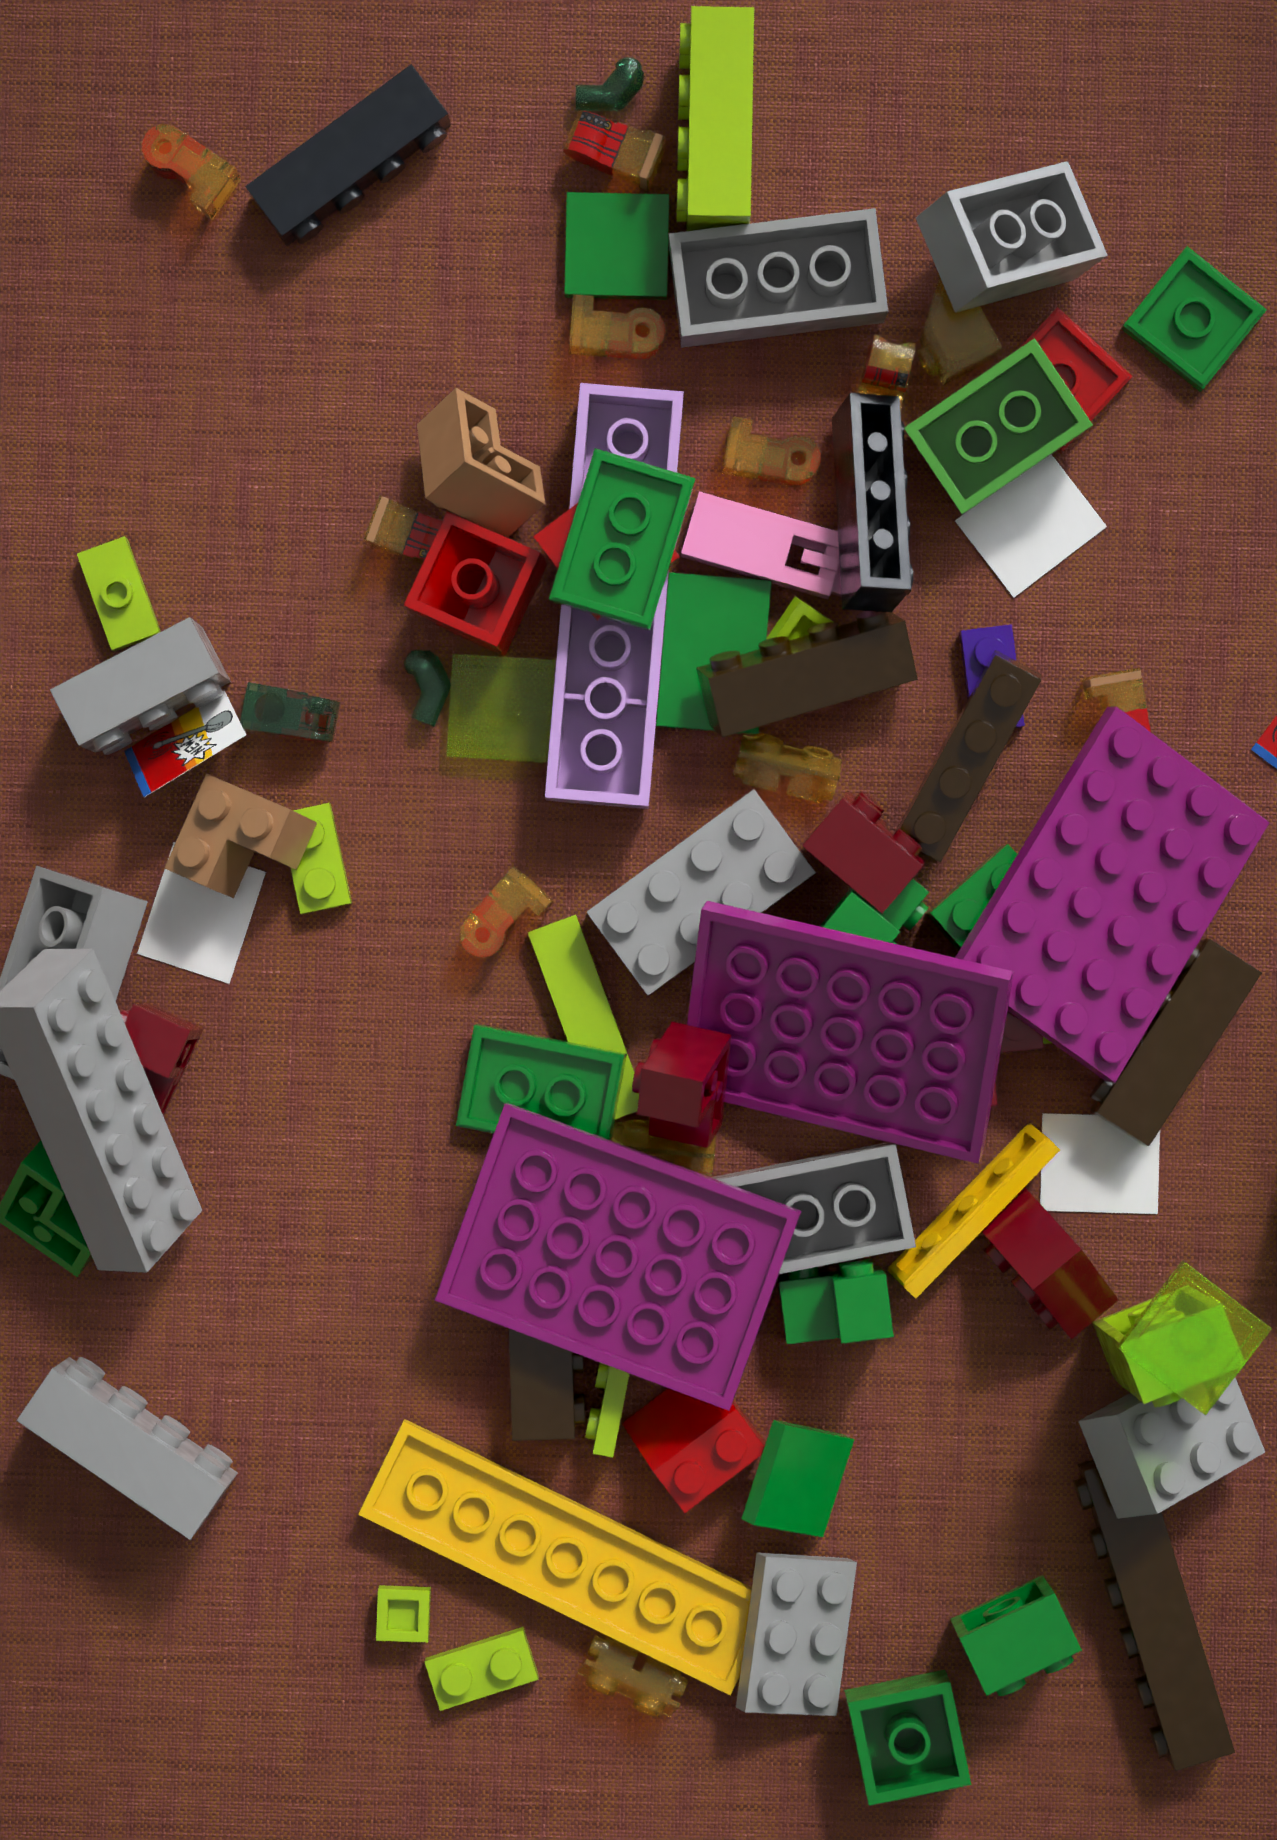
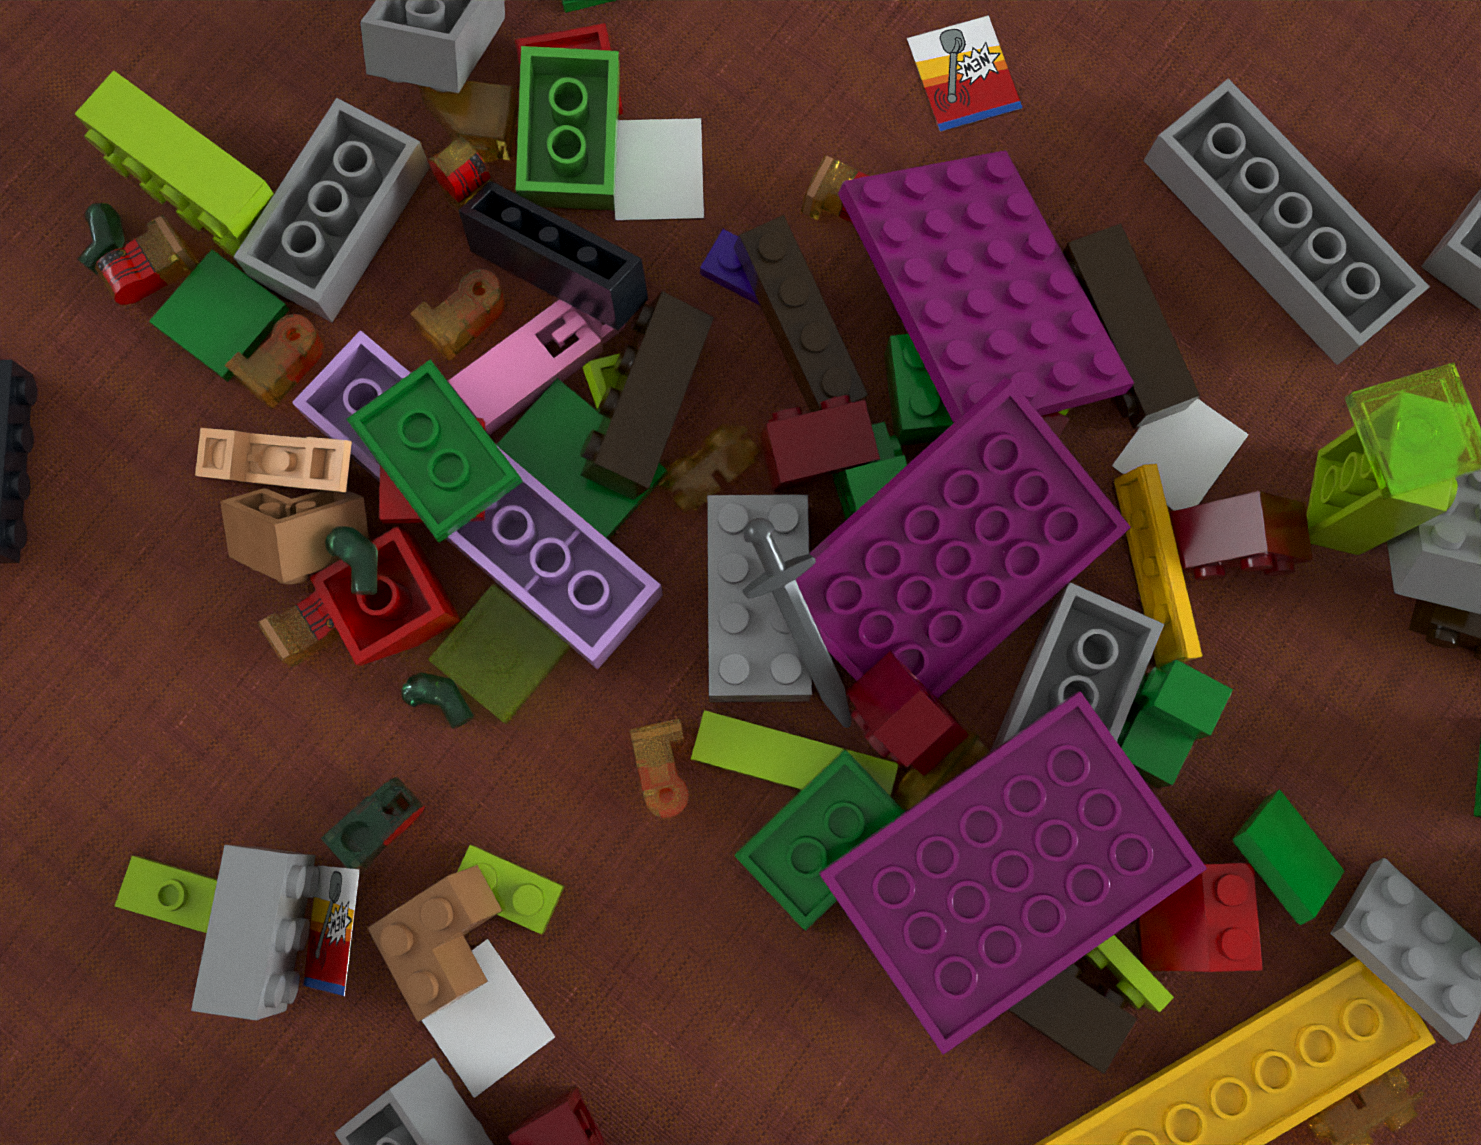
camera: 60 degrees left, 10 degrees down
none -> light nougat slope [195,428,352,492]
none -> clear green arm [325,526,378,595]
none -> dark grey sword [743,518,851,728]

